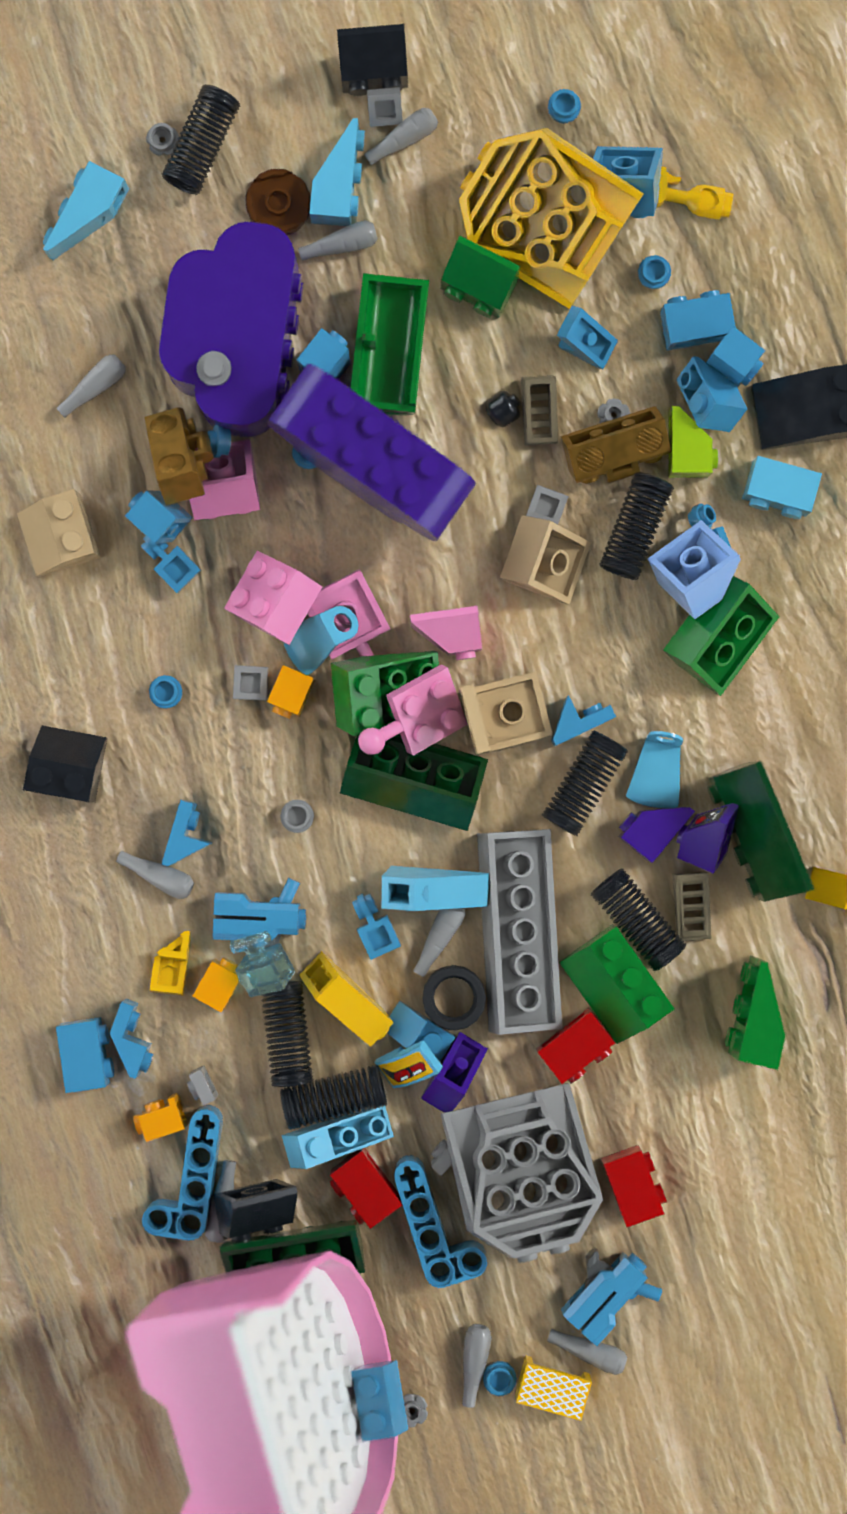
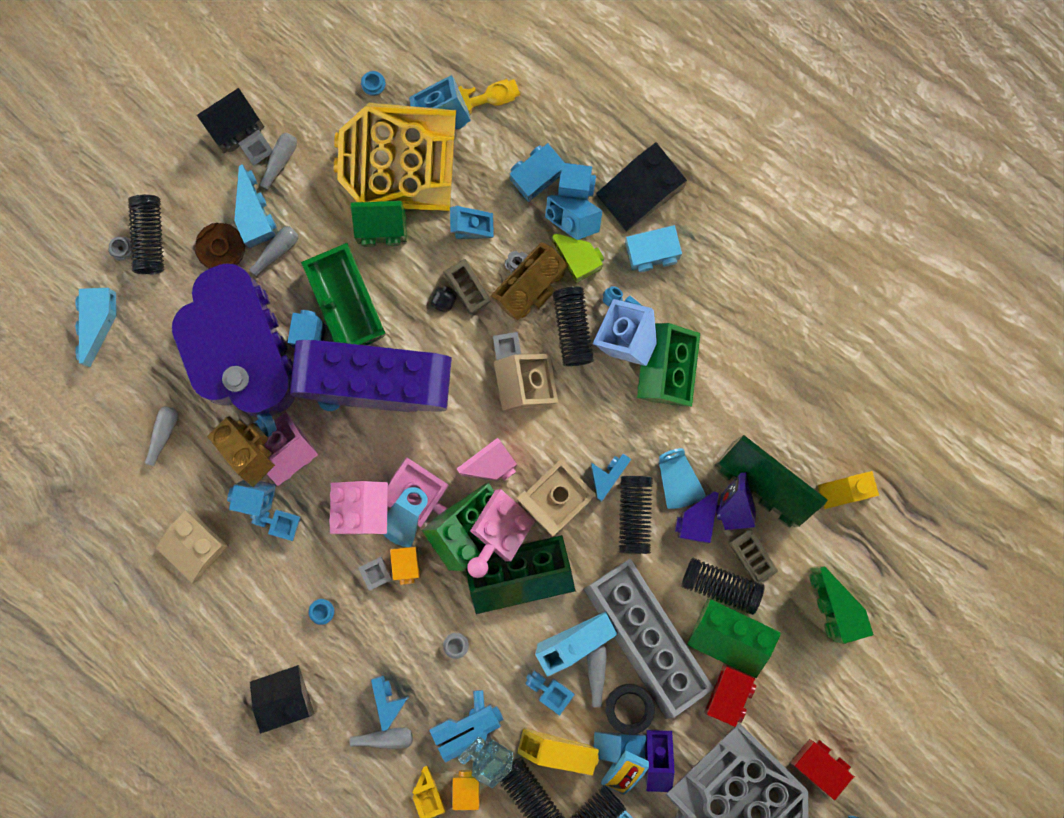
camera: 30 degrees left, 5 degrees down
dark azure plate [638,255,671,289] -> none

